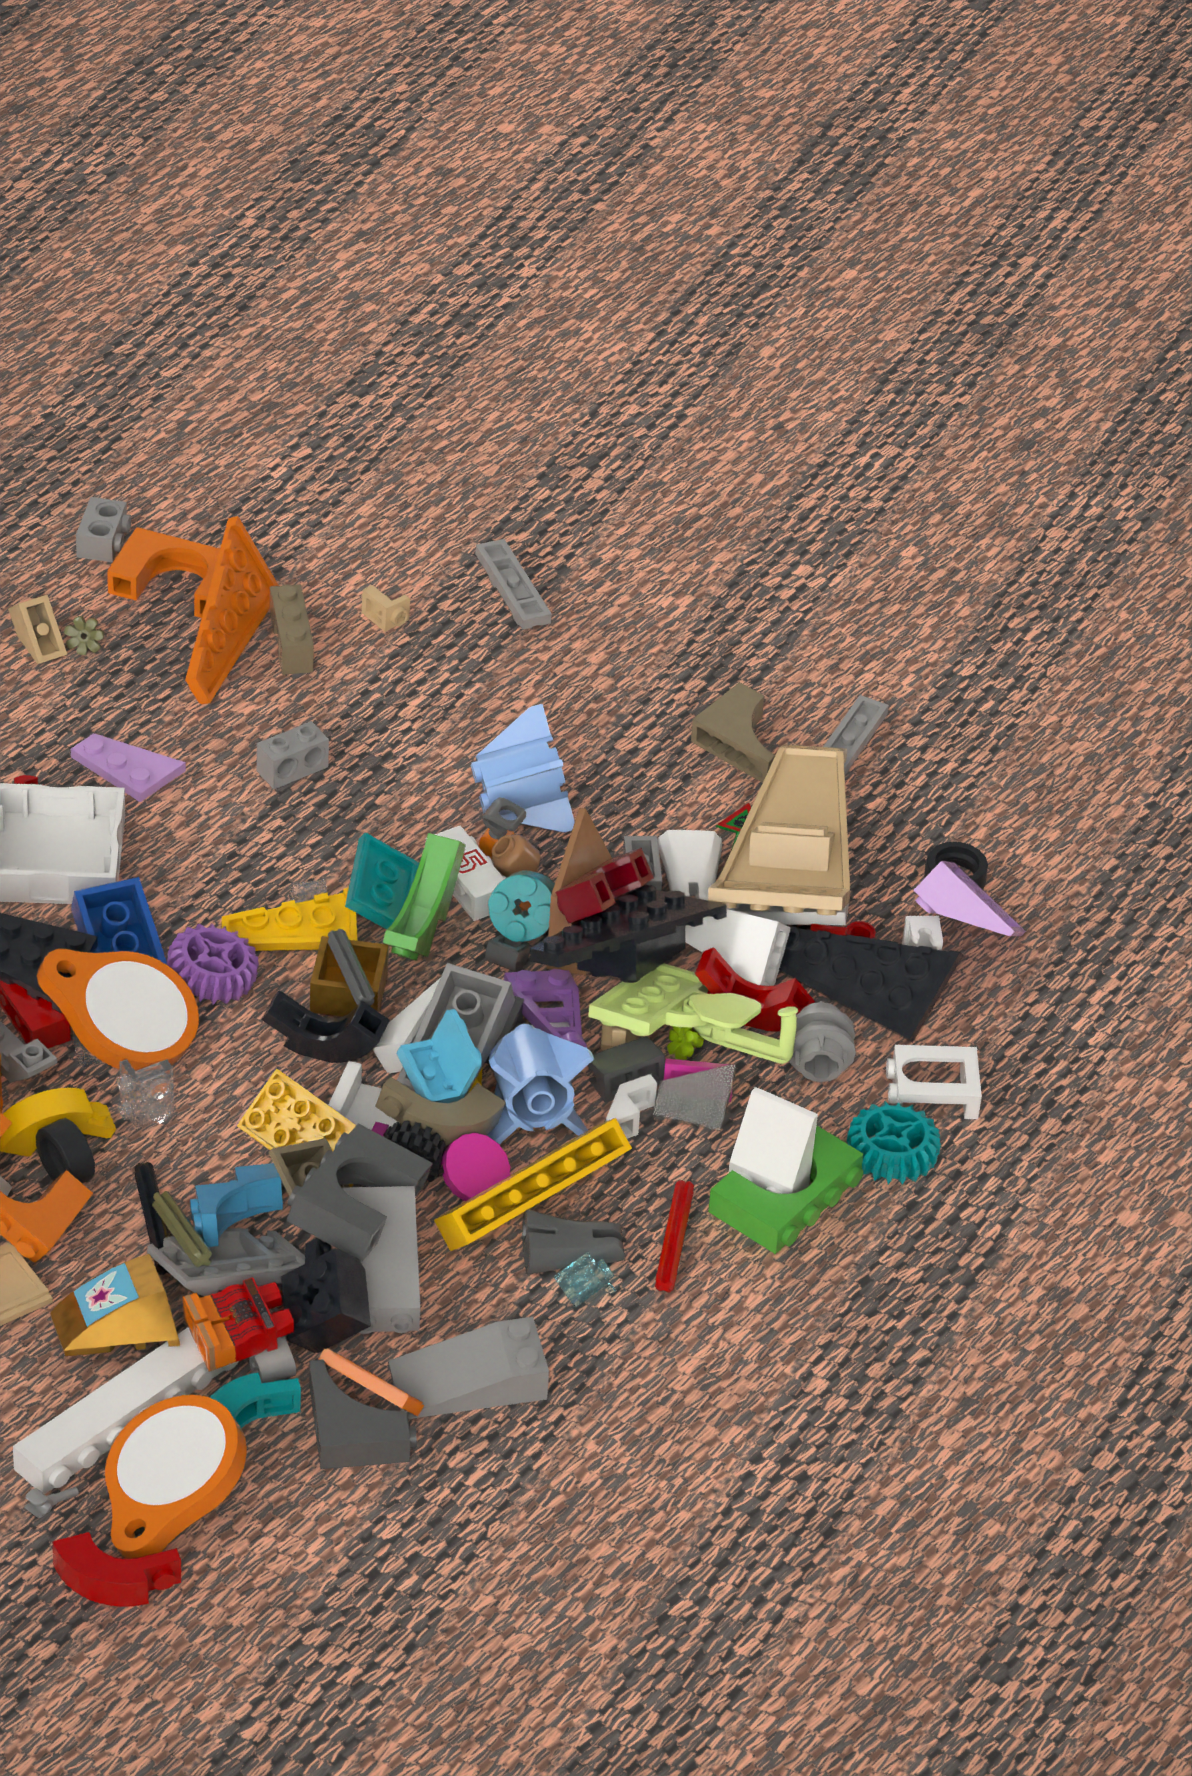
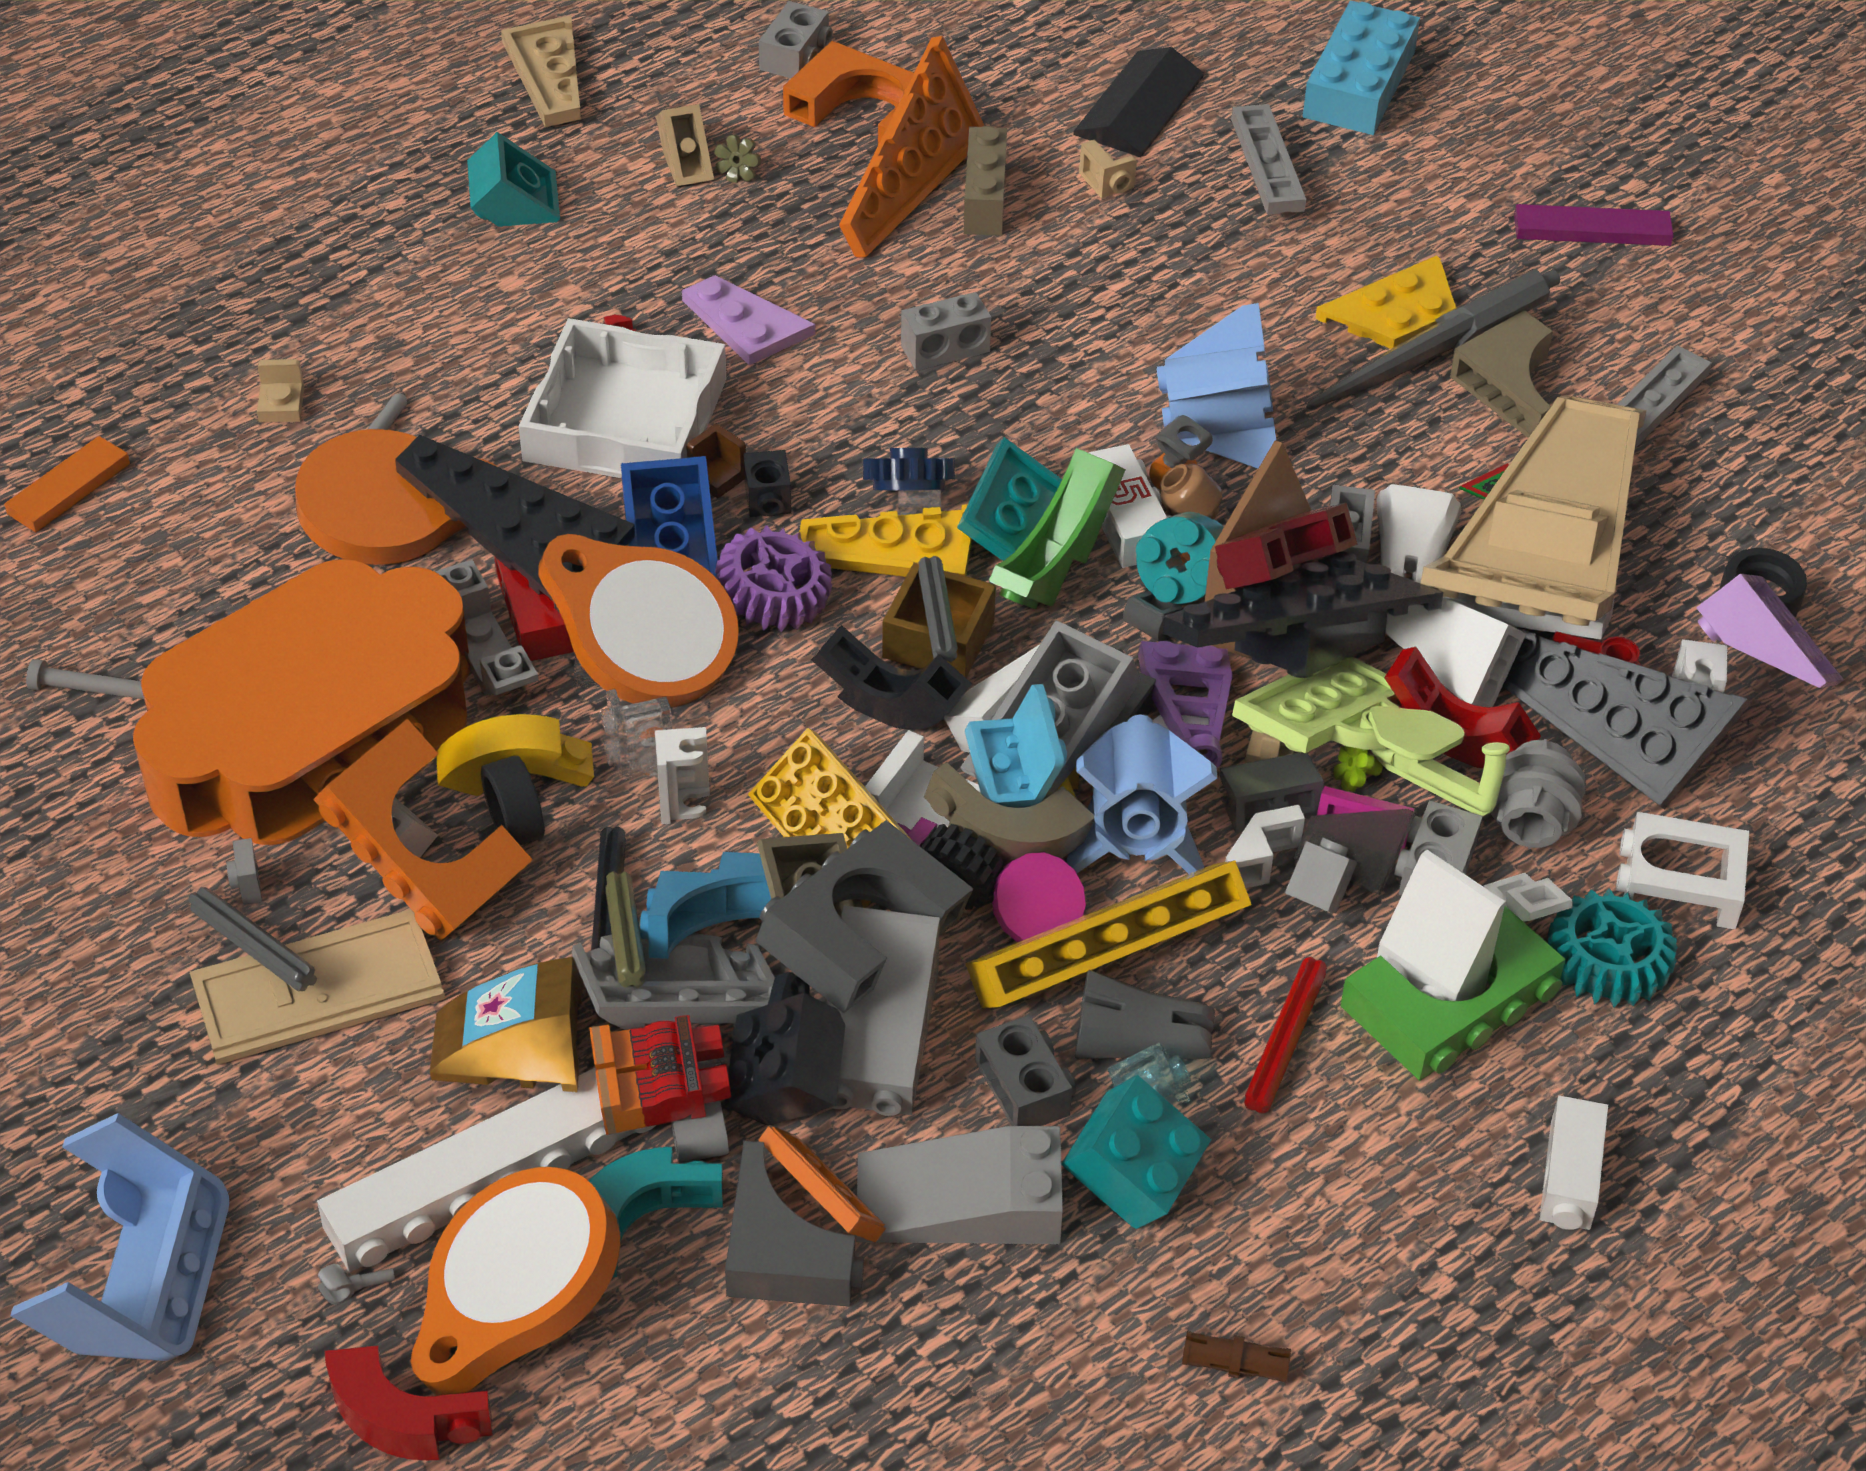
camera: 15 degrees right, 5 degrees up
none -> white hinge [655,727,710,824]
none -> reddish brown panel [686,423,746,499]
none -> black brick [744,450,792,517]
none -> dark blue gear [863,448,955,490]
none -> dark grey brick [975,1015,1076,1126]
none -> teal brick [1061,1074,1212,1229]
none -> black slope [1073,47,1204,158]
none -> reddish brown pin [1182,1331,1291,1383]
none -> light grey brick [1285,838,1357,914]
none -> medium azure brick [1303,0,1420,135]
none -> dark grey piece [1306,268,1560,408]
none -> yellow wing [1315,255,1456,349]
none -> light grey brick [1394,800,1483,896]
none -> white slope [1484,873,1572,922]
none -> magenta tile [1514,204,1674,246]
none -> white brick [1539,1095,1608,1230]

